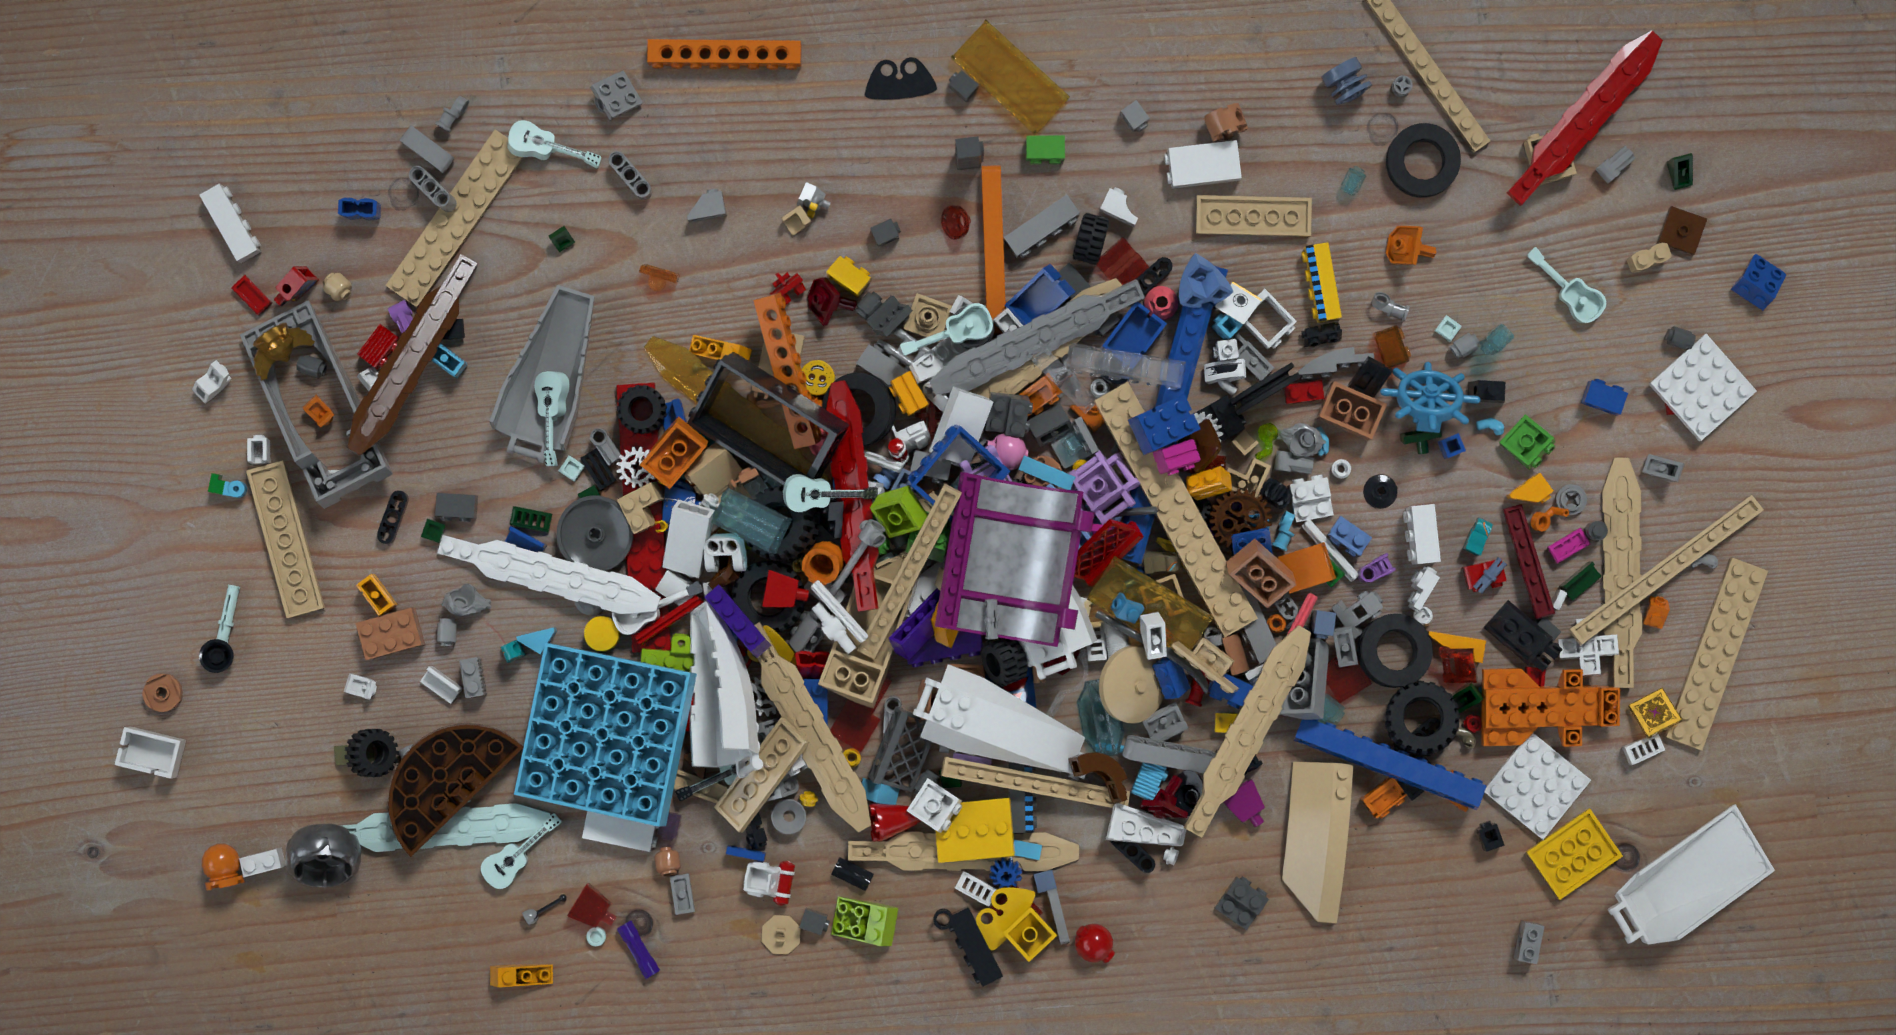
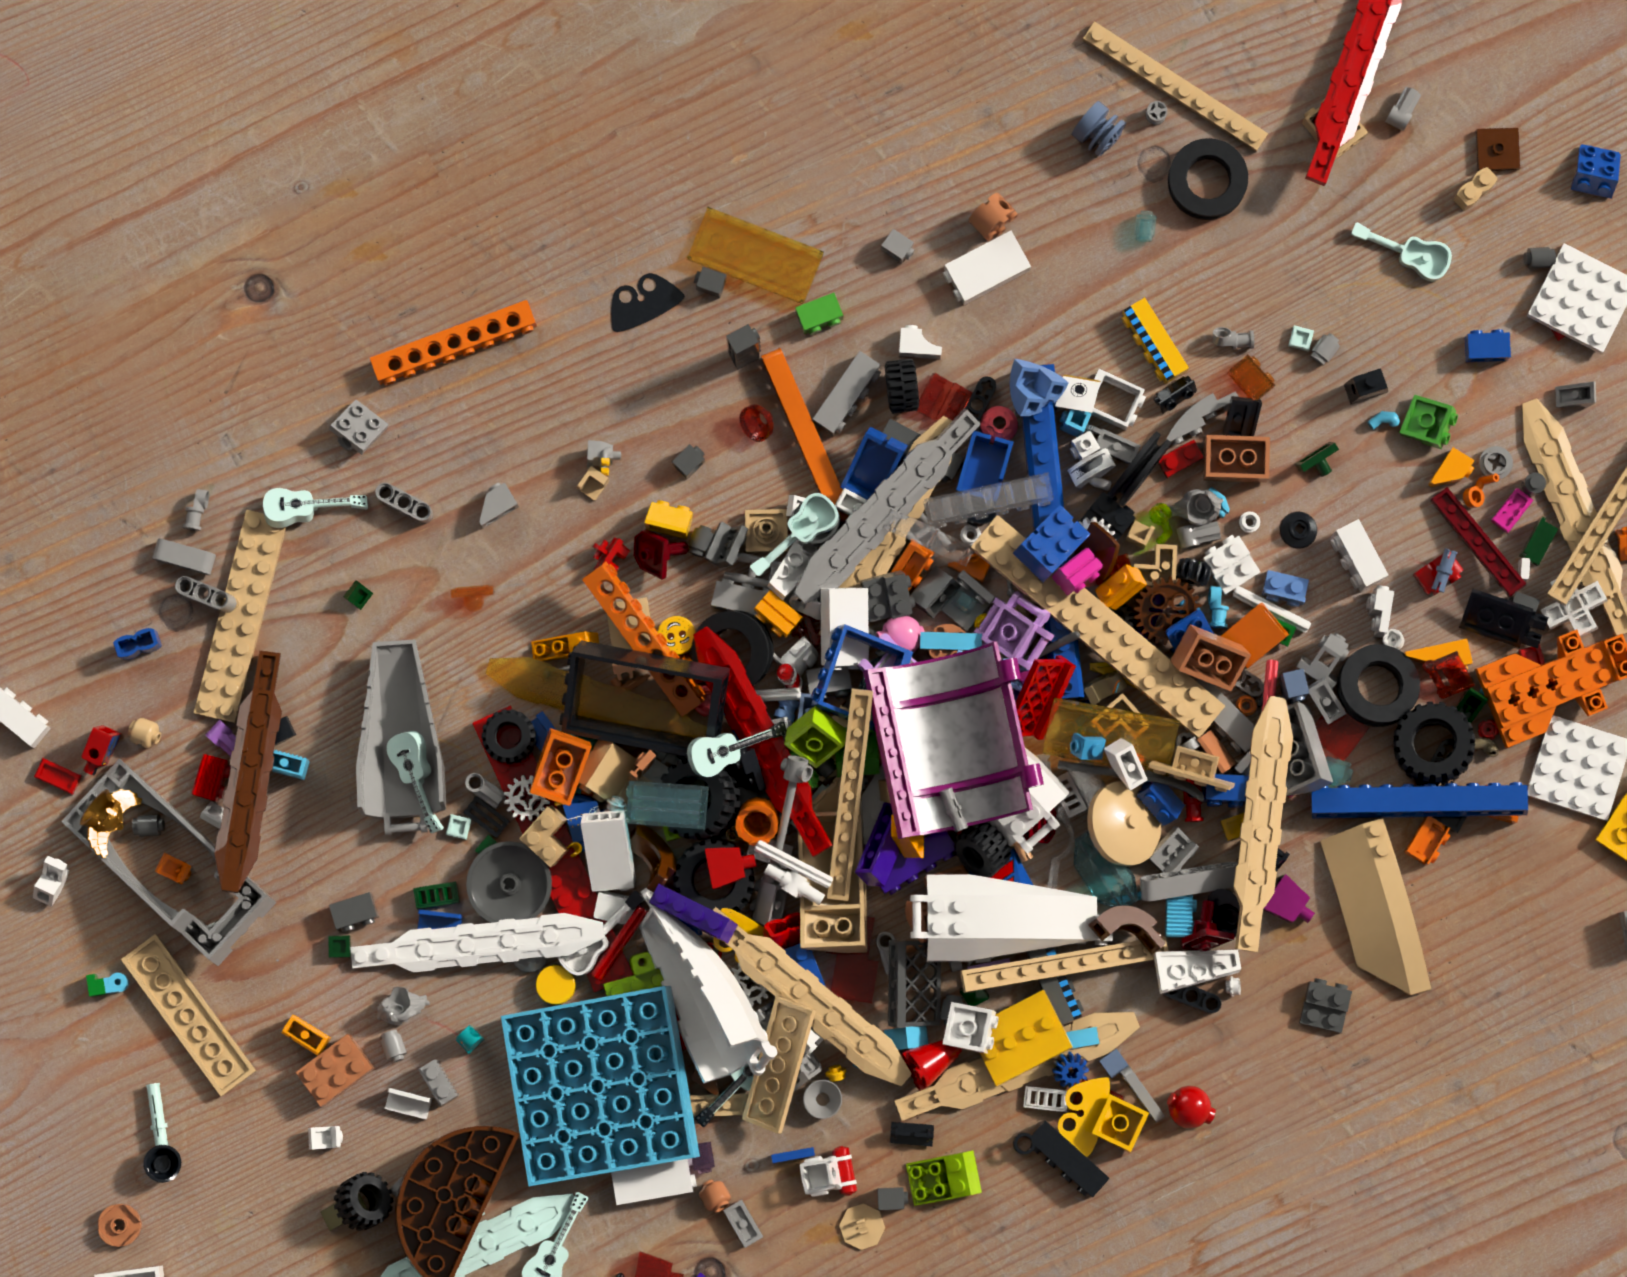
camera: 20 degrees left, 5 degrees down
white window [247,435,271,465] -> none
black beam [377,490,409,544] -> none
medium azure slope [516,627,557,654] -> none
white piece [704,533,747,572] -> none
black hinge [746,812,768,849] -> none
yellow plate [843,748,861,767] -> none
tan plate [1196,195,1312,237] -> none
medium lavender piece [1358,553,1396,583] -> none
dark azure piece [1380,362,1480,433] -> none
orange piece [1385,226,1437,265] -> none
blue brick [1437,433,1466,459] -> none
teal leg [1462,517,1493,556] -> none
black brick [1476,821,1505,852] -> none
clear light blue brick [1480,324,1514,355] -> none
dark green slope [1666,153,1693,190] -> none

